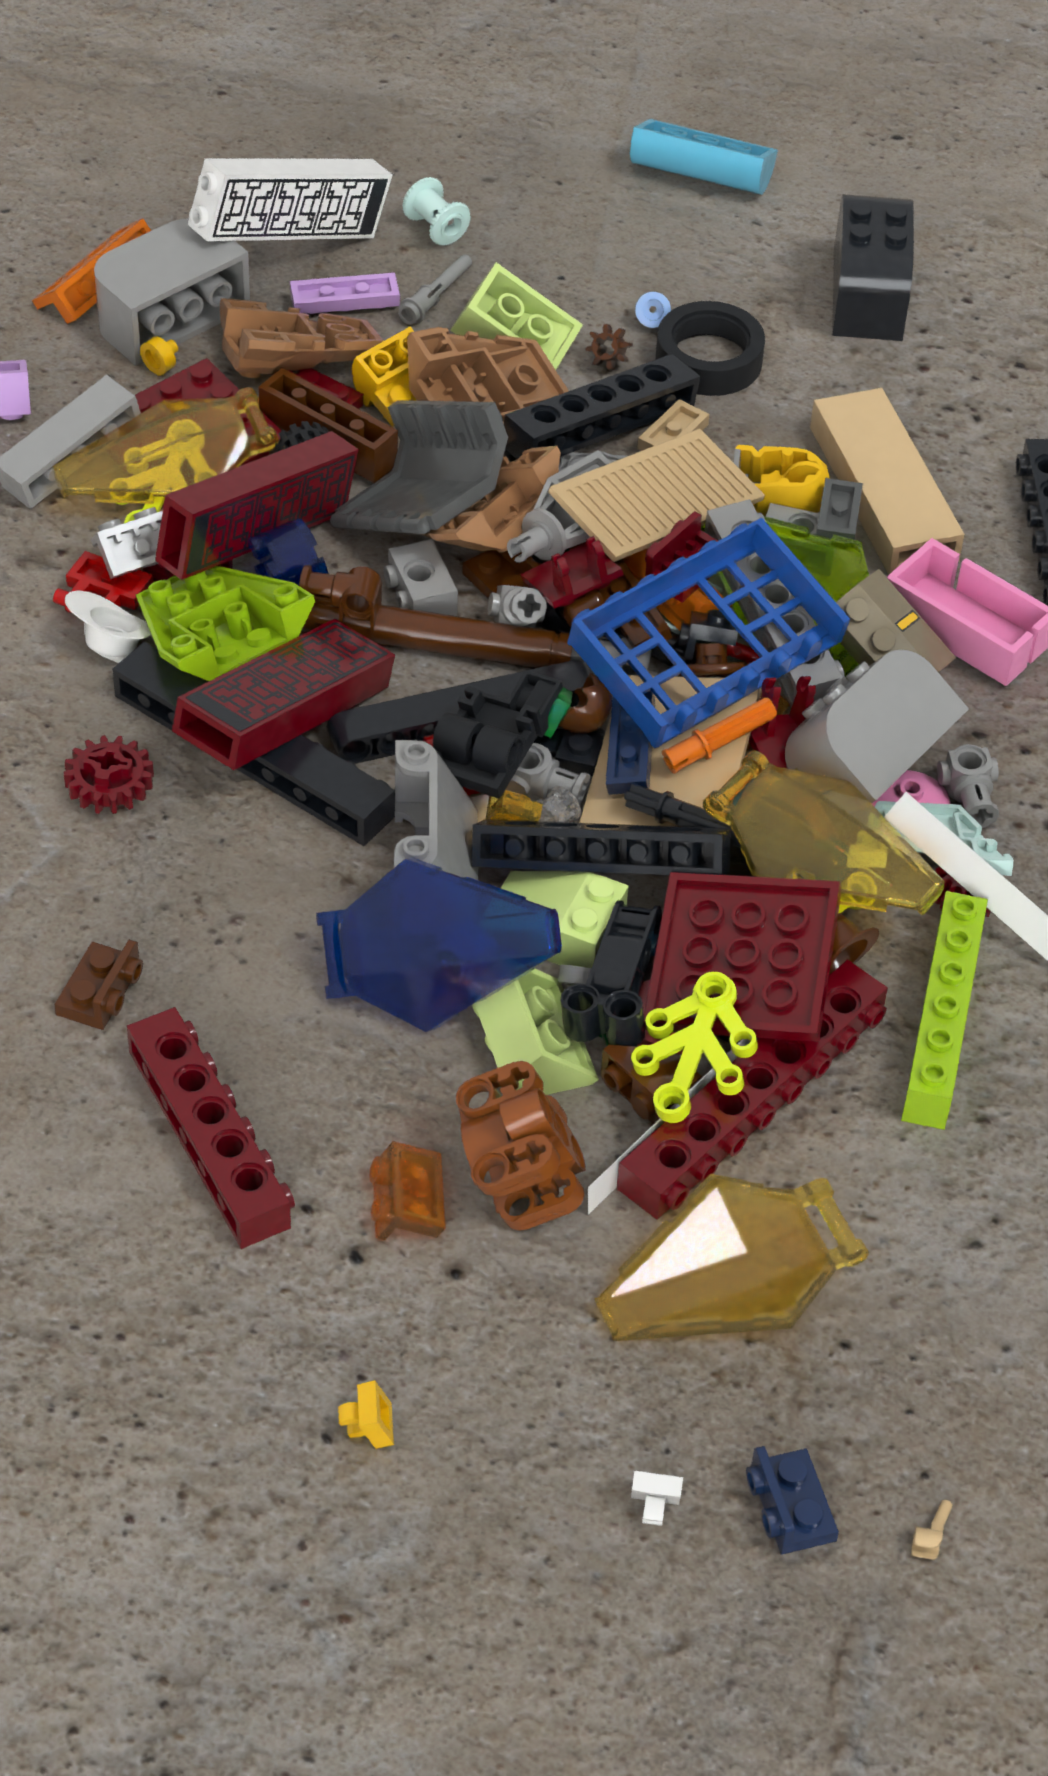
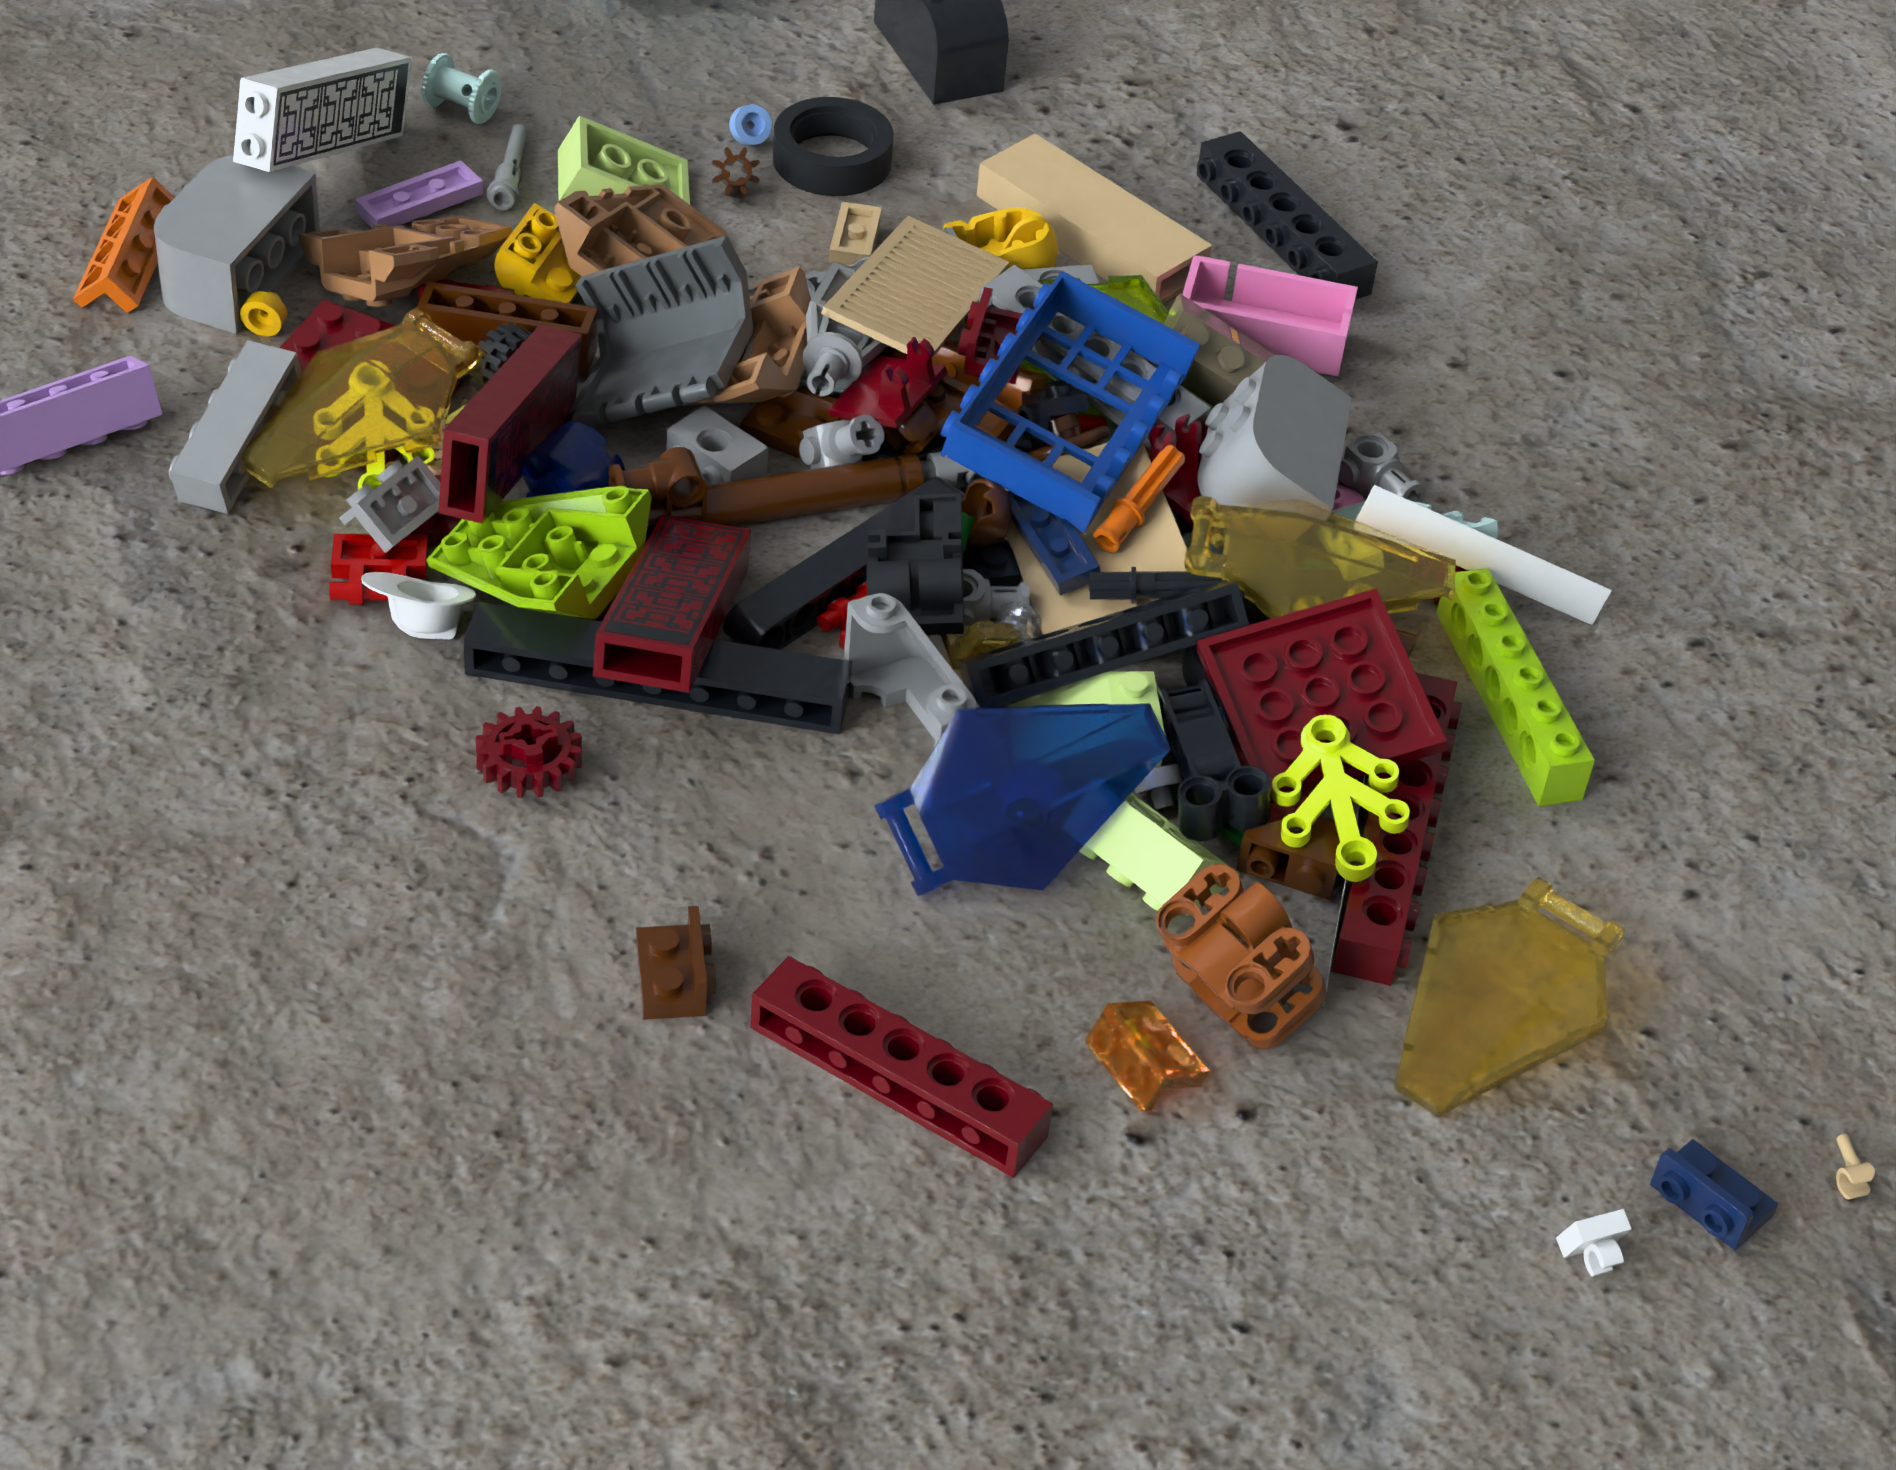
camera: 30 degrees left, 5 degrees down
yellow tile [338,1380,394,1449] -> none
black brick [504,354,701,459] -> none
dark grey plate [815,478,863,546] -> none

